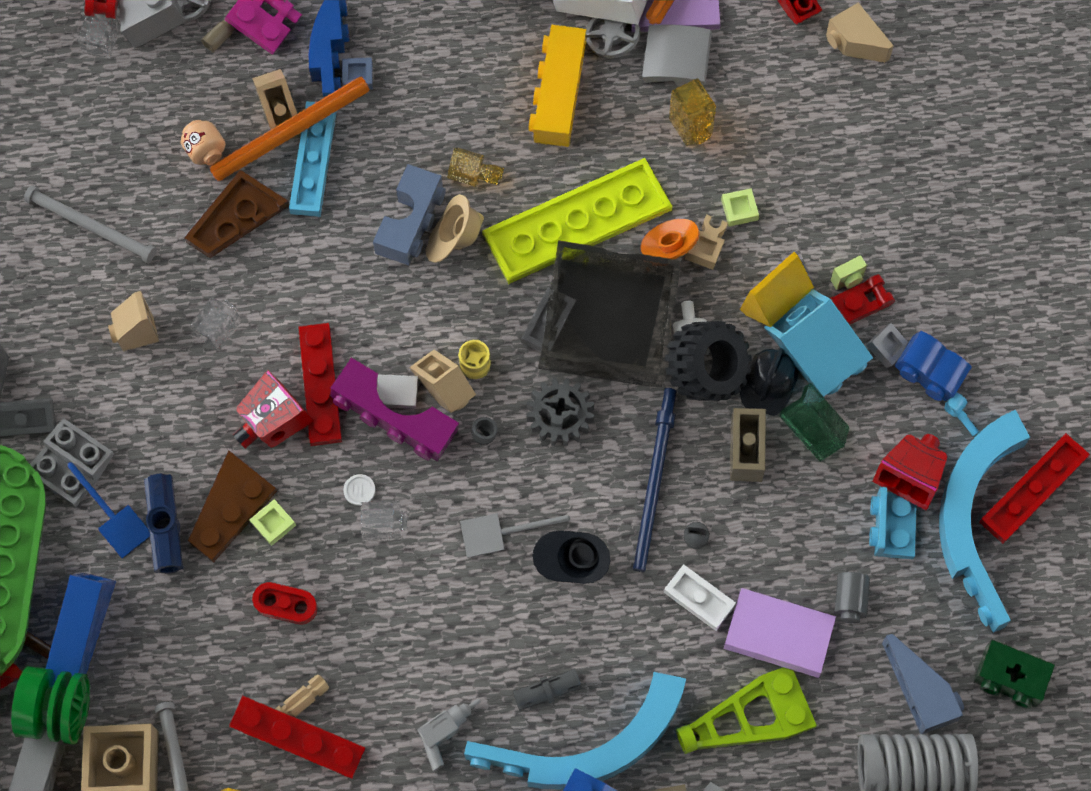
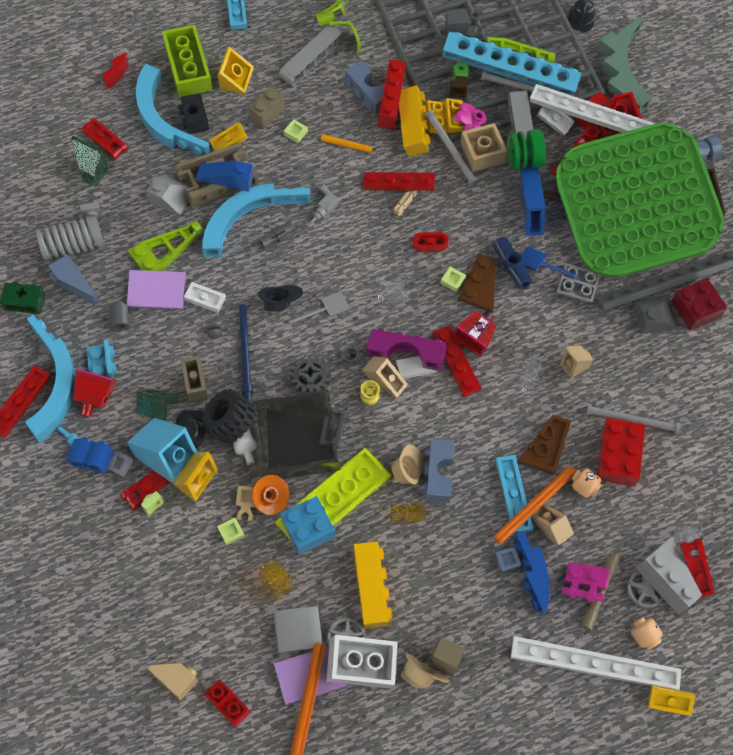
camera: 160 degrees right, 5 degrees down
white piece [343,474,376,506] -> none
none -> dark azure brick [280,496,335,555]
none -> red brick [597,418,646,487]

